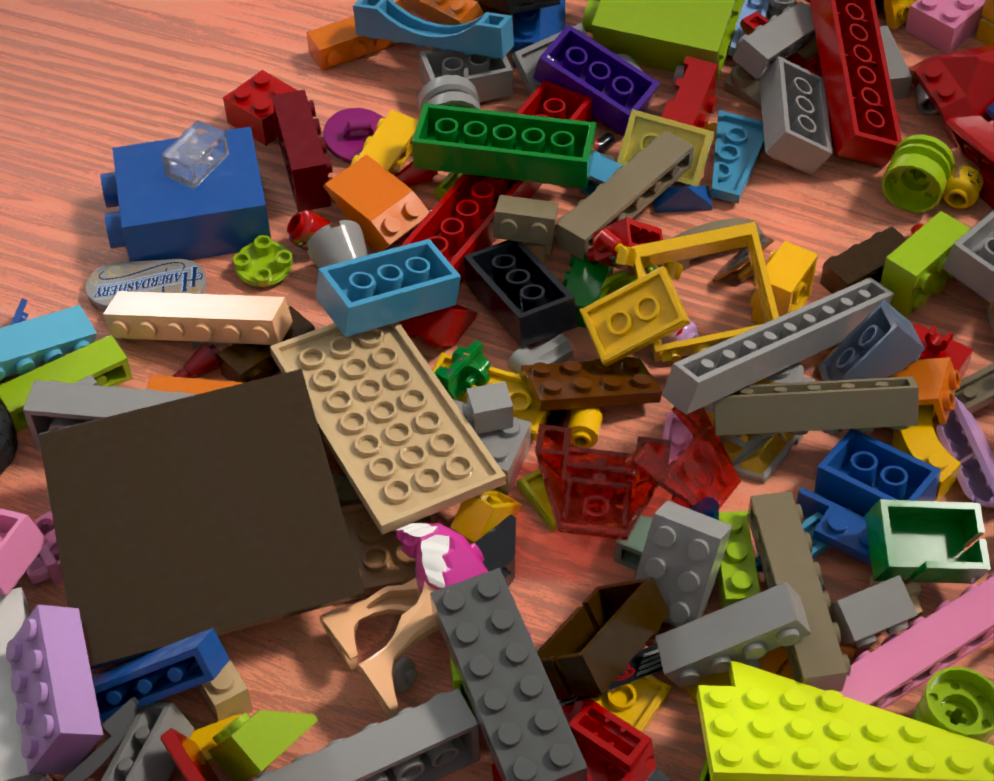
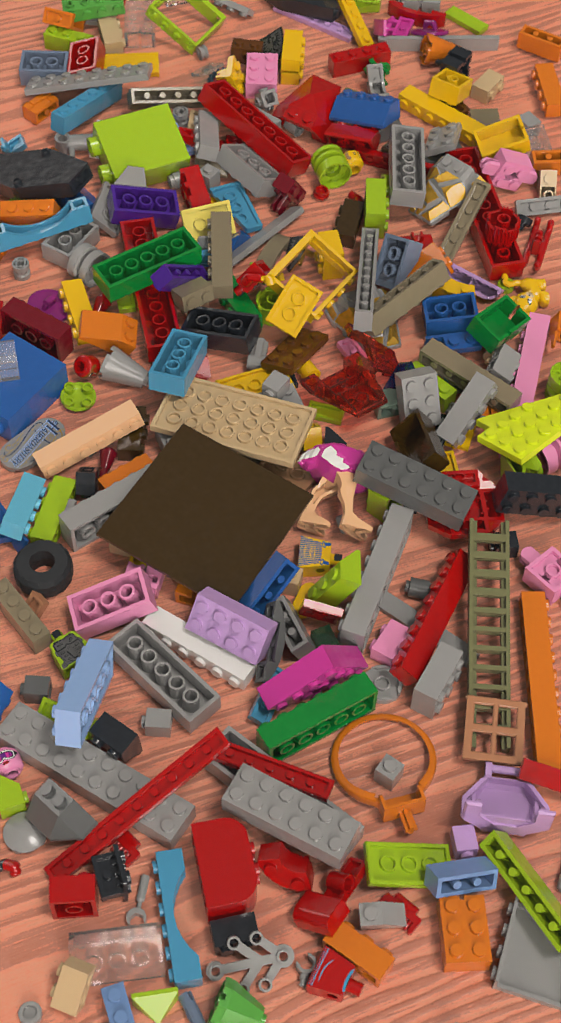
camera: 45 degrees left, 5 degrees up
green hips [434,340,491,401] -> none
none -> light grey wheel [12,257,31,281]
none -> black slope [76,466,100,498]
none -> light grey slope [114,166,146,187]
none -> dark purple brick [150,264,211,291]
none -> light grey brick [200,163,220,193]
none -> light grey tile [206,206,304,281]
none -> light grey brick [254,87,279,112]
none -> dark red brick [271,172,306,215]
none -> yellow torso [298,536,342,577]
none -> red plate [313,185,329,200]

